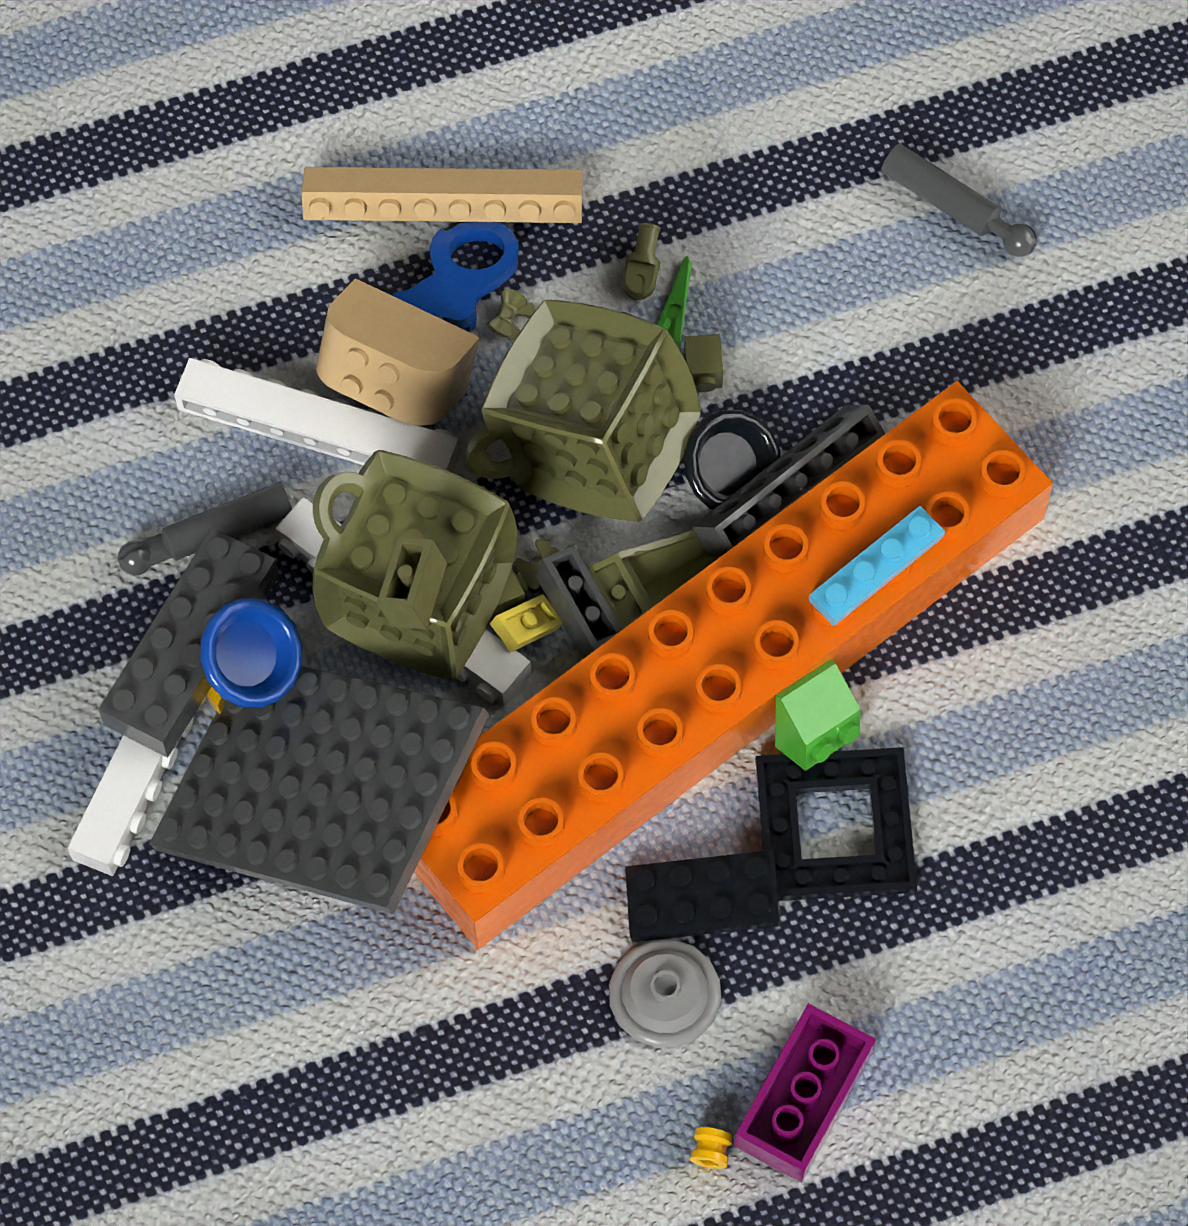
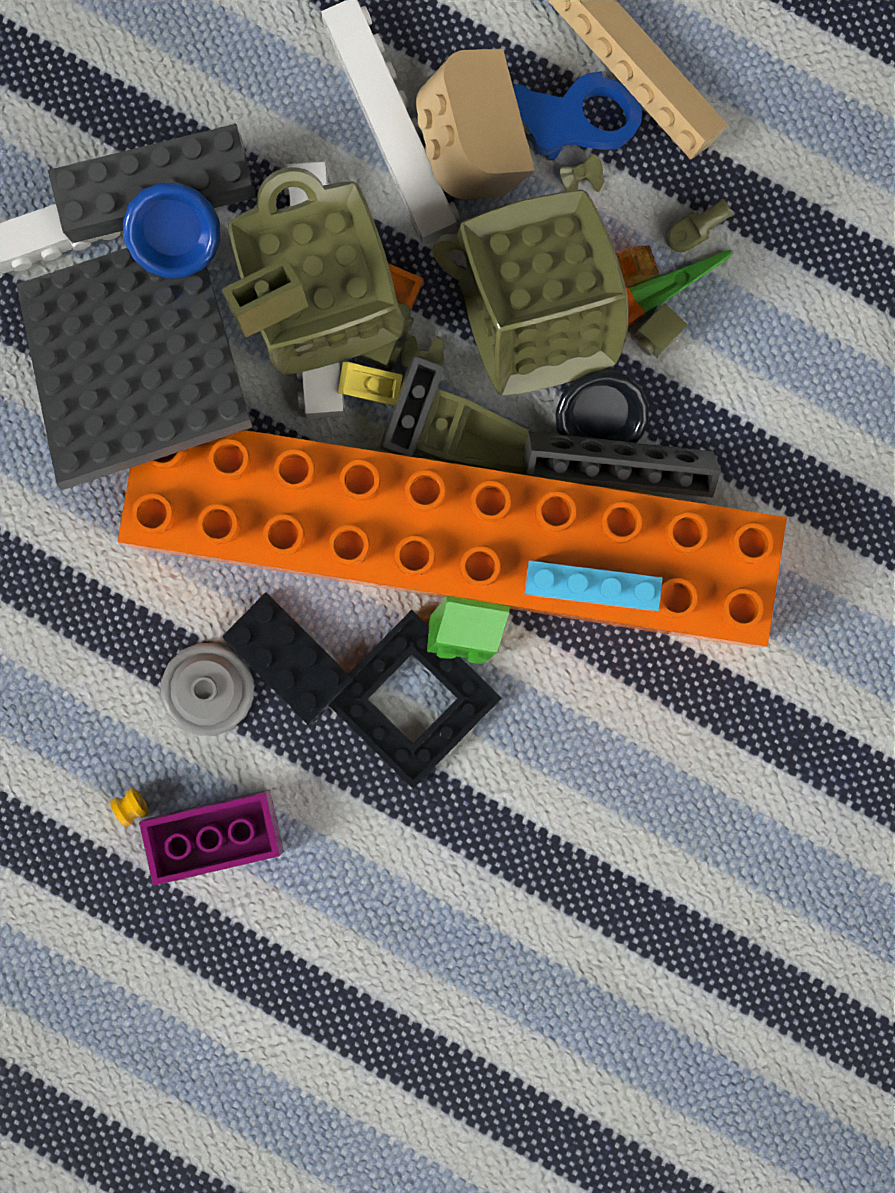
camera: 45 degrees right, 20 degrees up
dark grey piece [117,482,292,576] -> none

